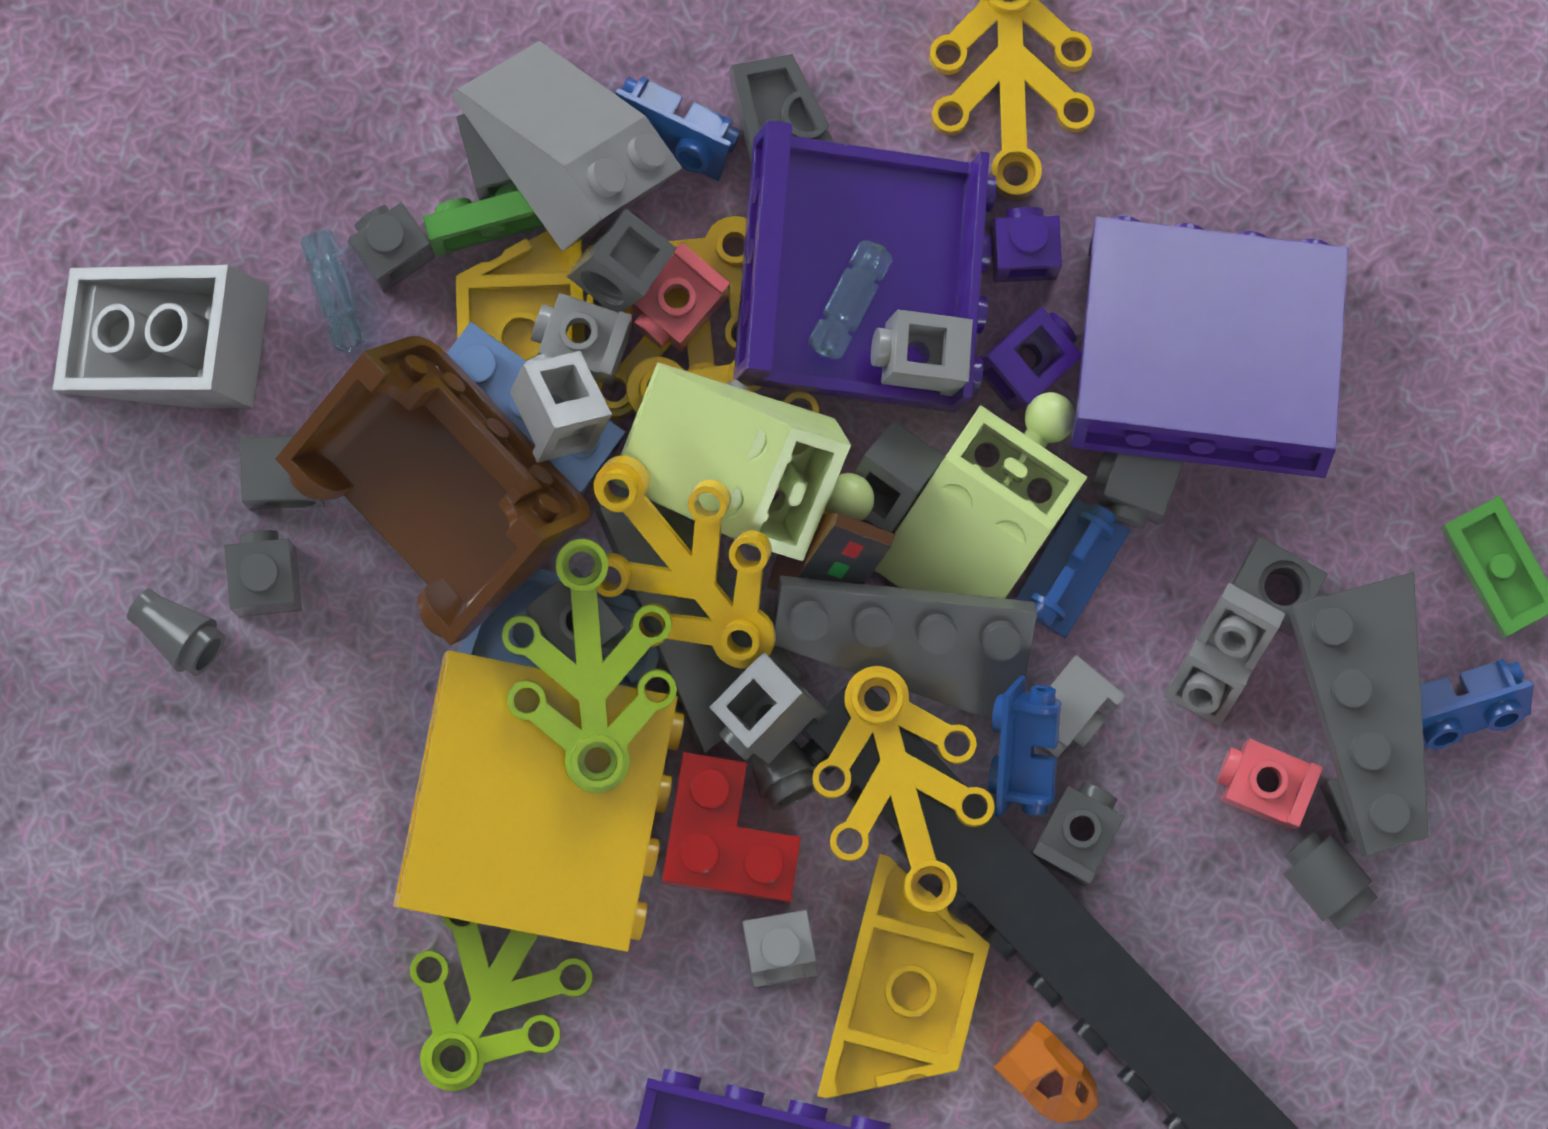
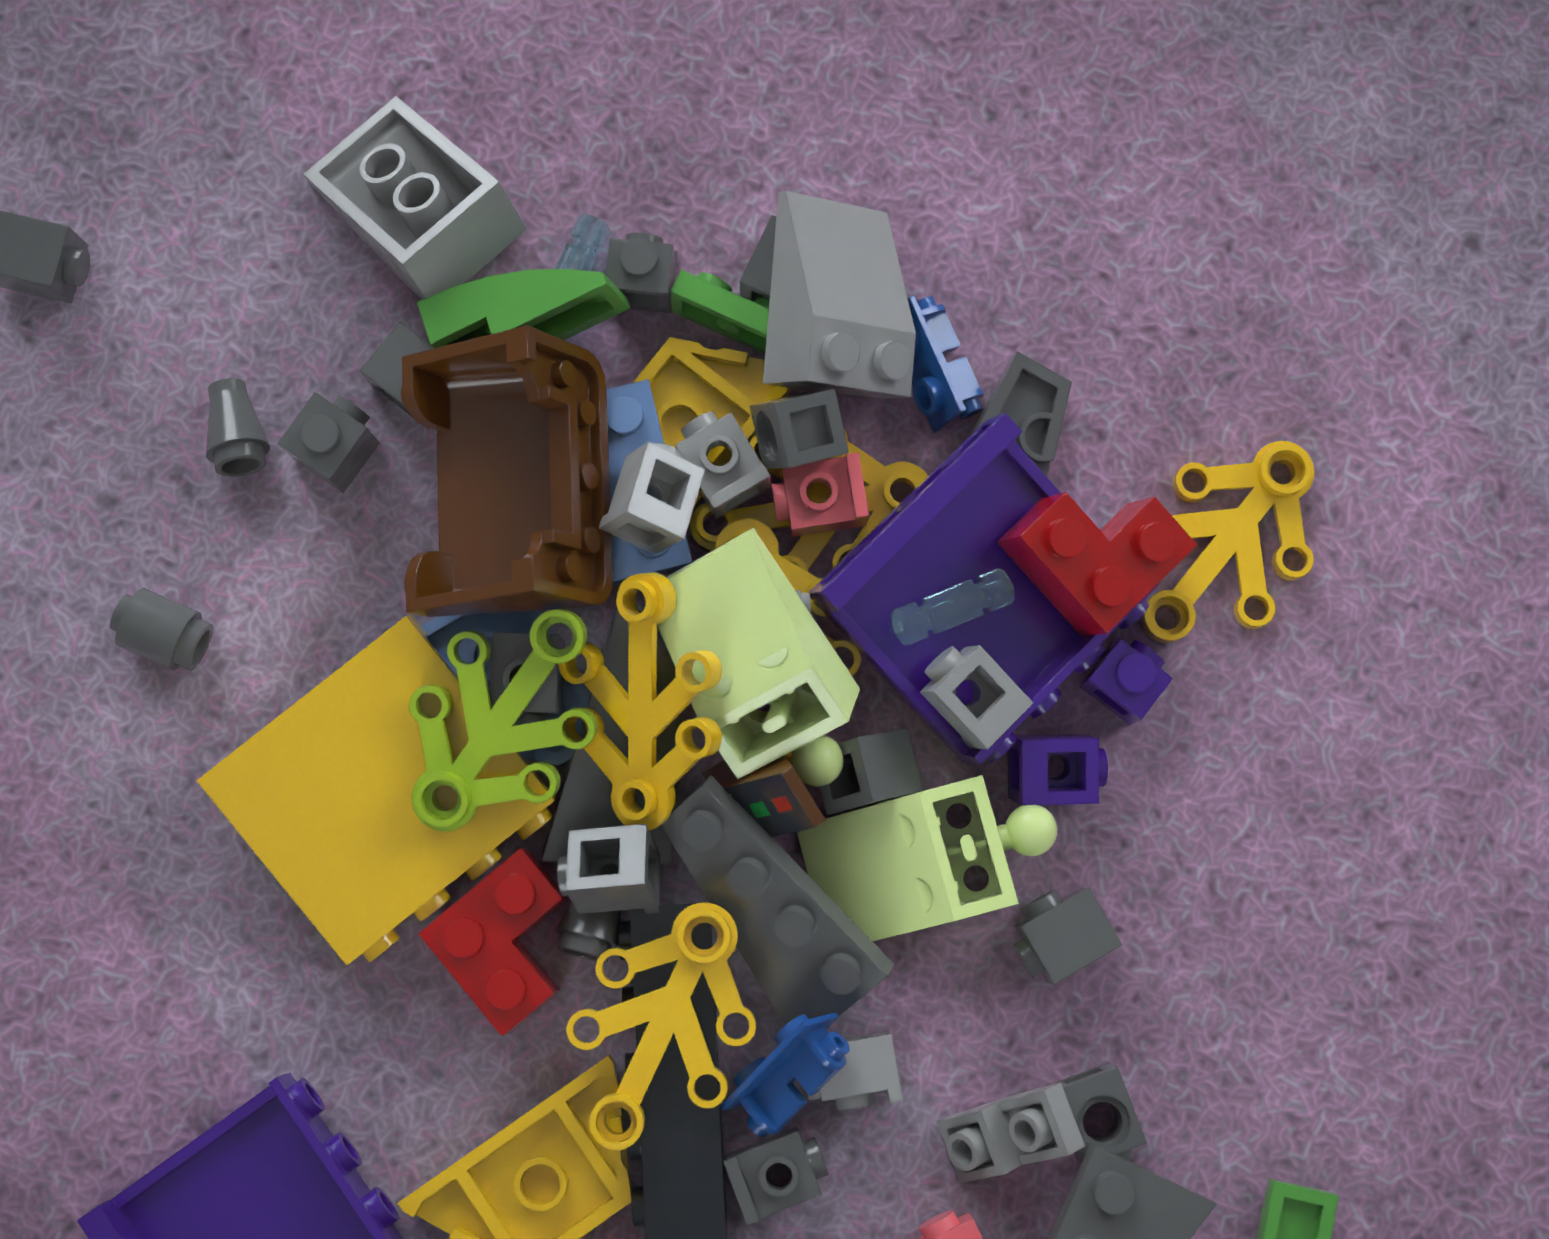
camera: 45 degrees right, 0 degrees up
lime plant [410,916,593,1091] -> none
light grey brick [743,910,817,988] -> none
blue hinge [1015,498,1131,639] -> none
panel [1070,216,1348,478] -> none
none -> dark grey brick [110,588,213,671]
none -> bright green slope [417,269,630,348]
none -> red brick [997,492,1197,636]

